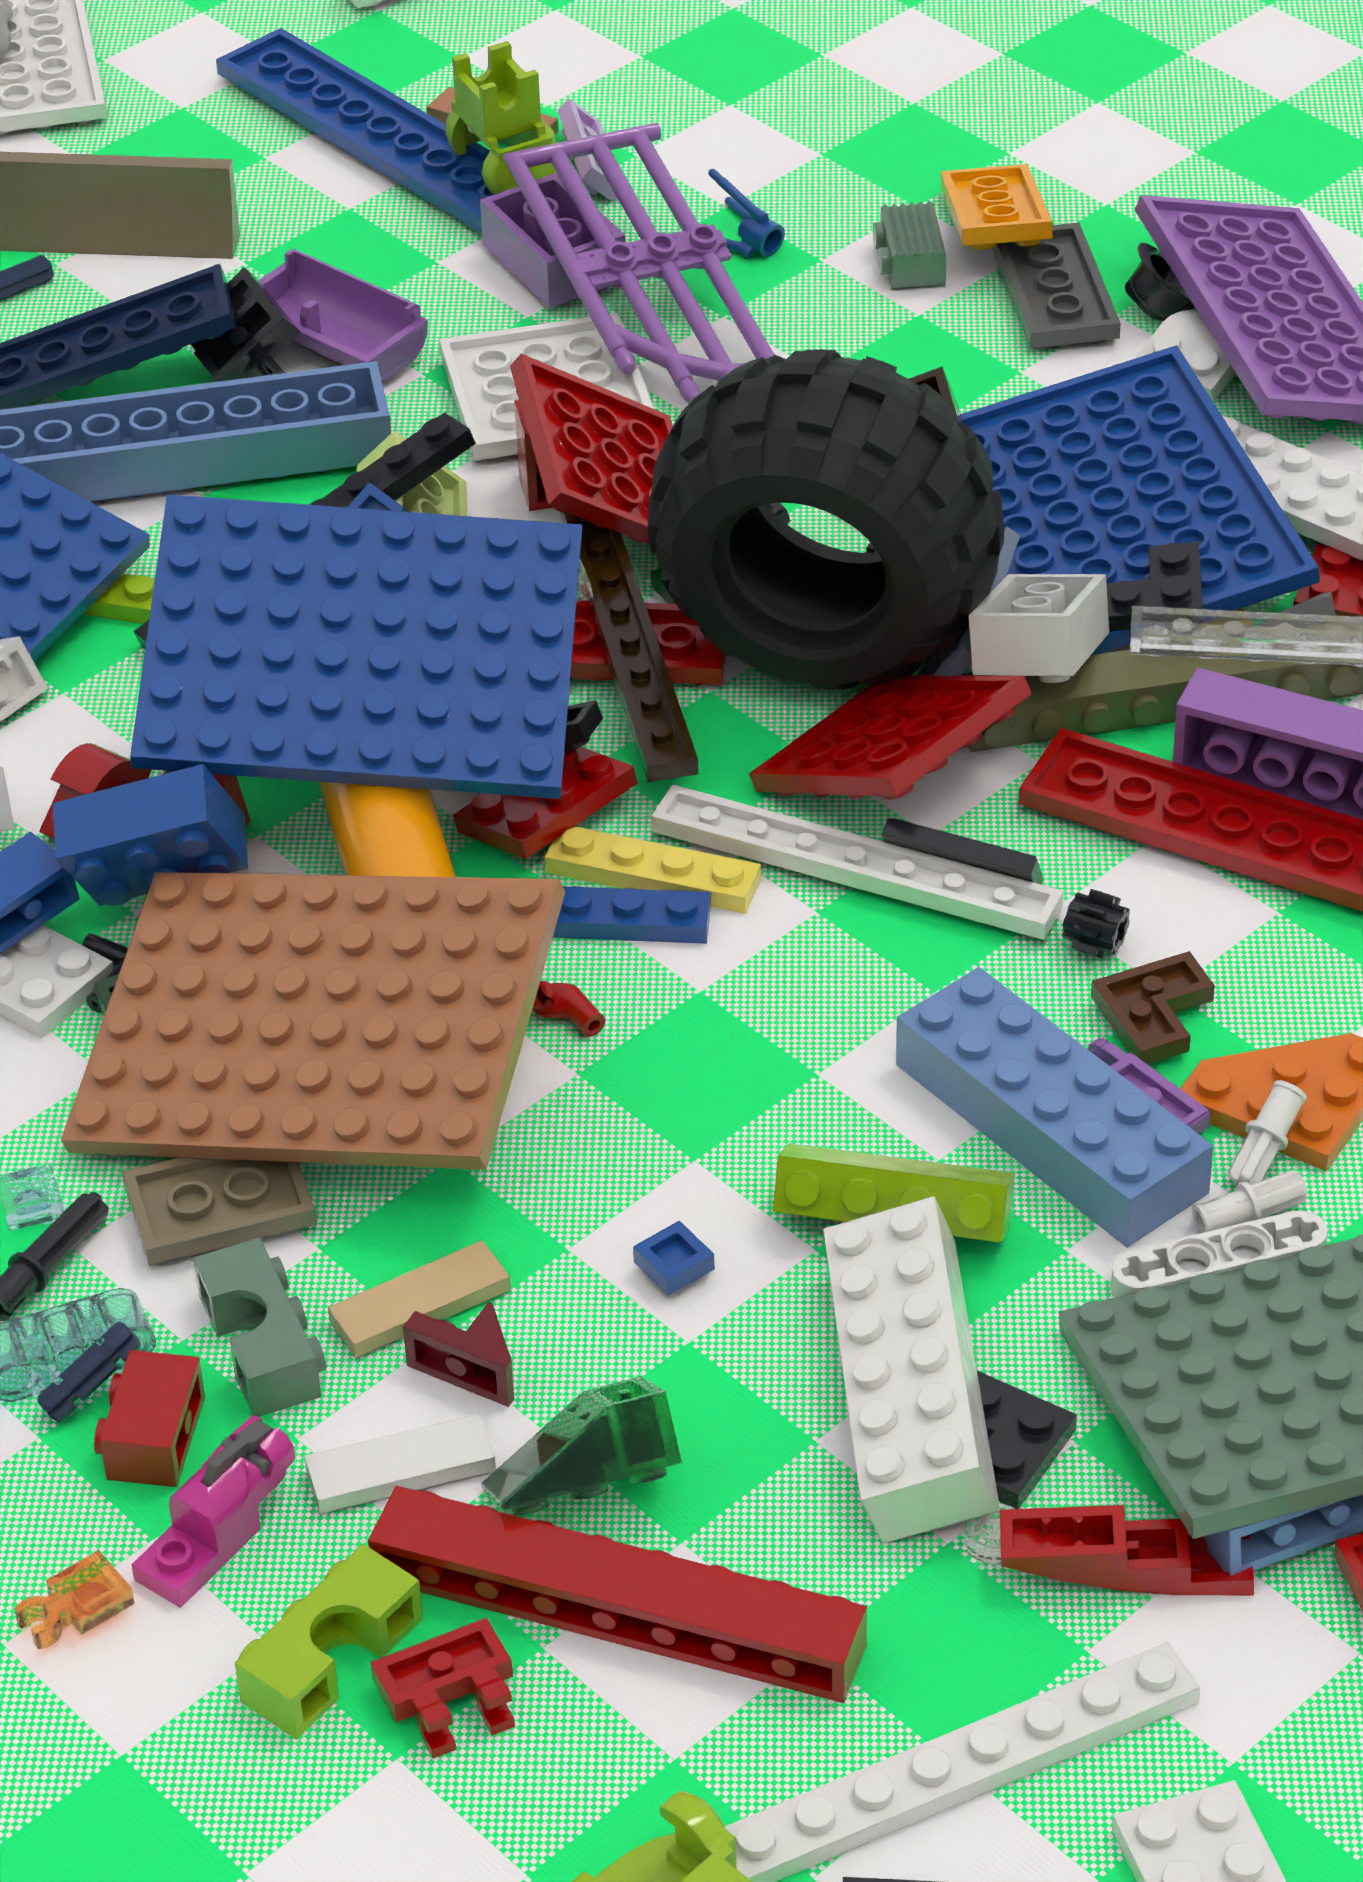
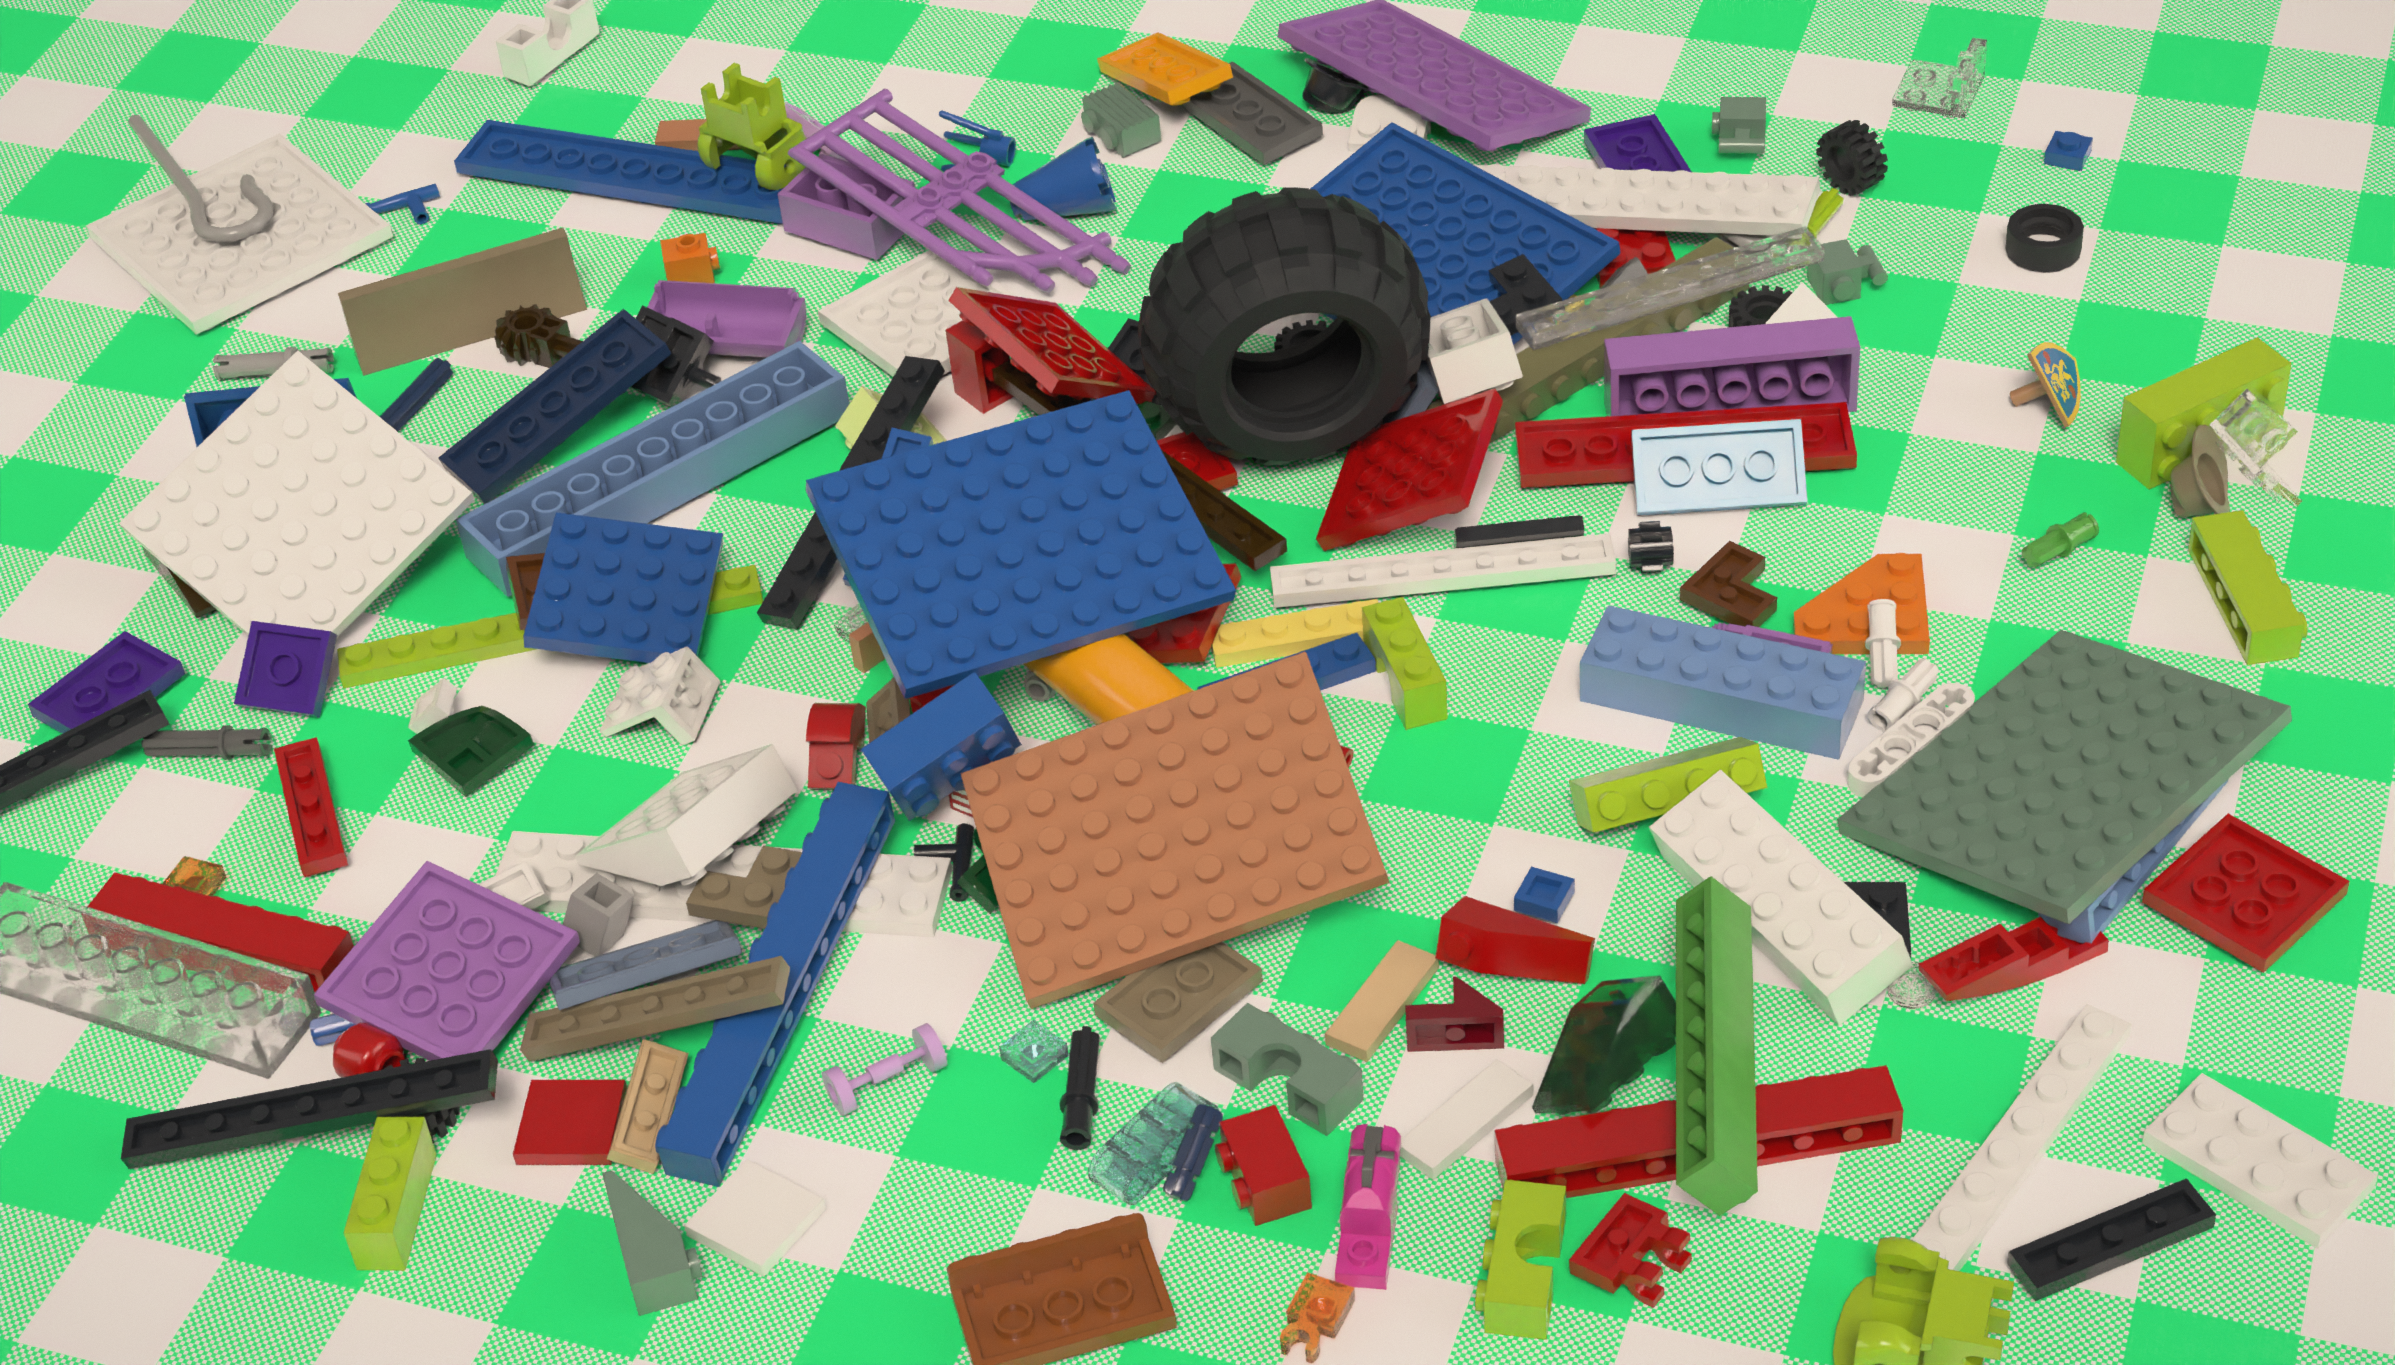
camera: 25 degrees left, 0 degrees up
none -> blue piece [365,183,440,225]
none -> dark brown gear [494,304,583,368]
none -> orange brick [660,233,720,283]
none -> blue cone [1009,137,1117,220]
none -> lime arch [1362,597,1448,730]
none -> red slope [1435,896,1595,984]
none -> plate [1631,419,1808,516]
none -> bright green brick [1676,876,1758,1216]

